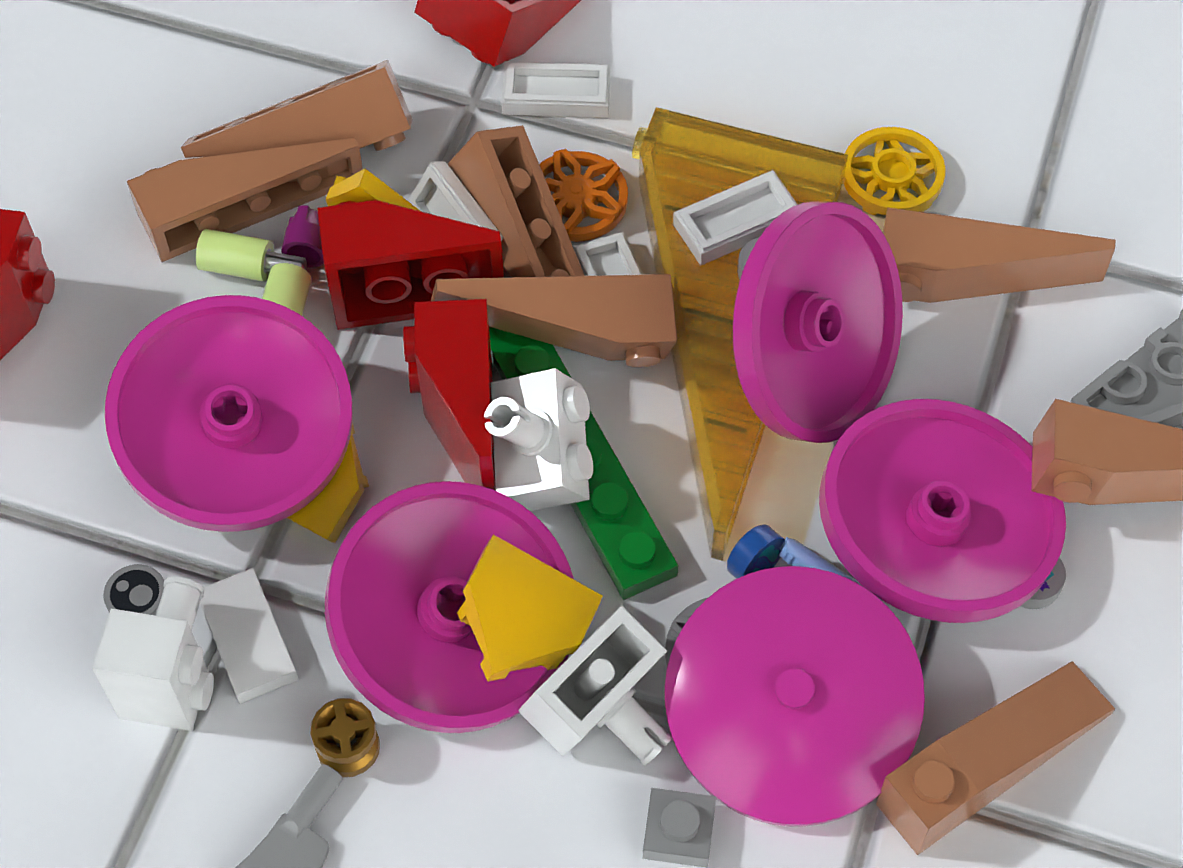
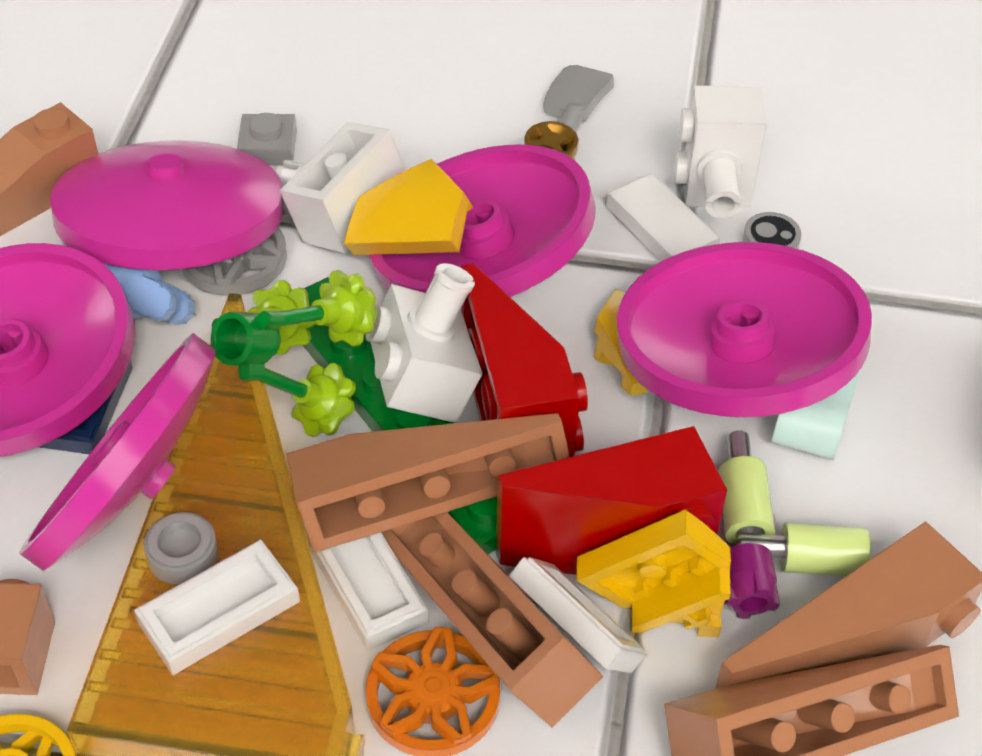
camera: 170 degrees right, 10 degrees down
blue tile [727,524,785,579] -> none
none -> lime plant [210,270,377,437]

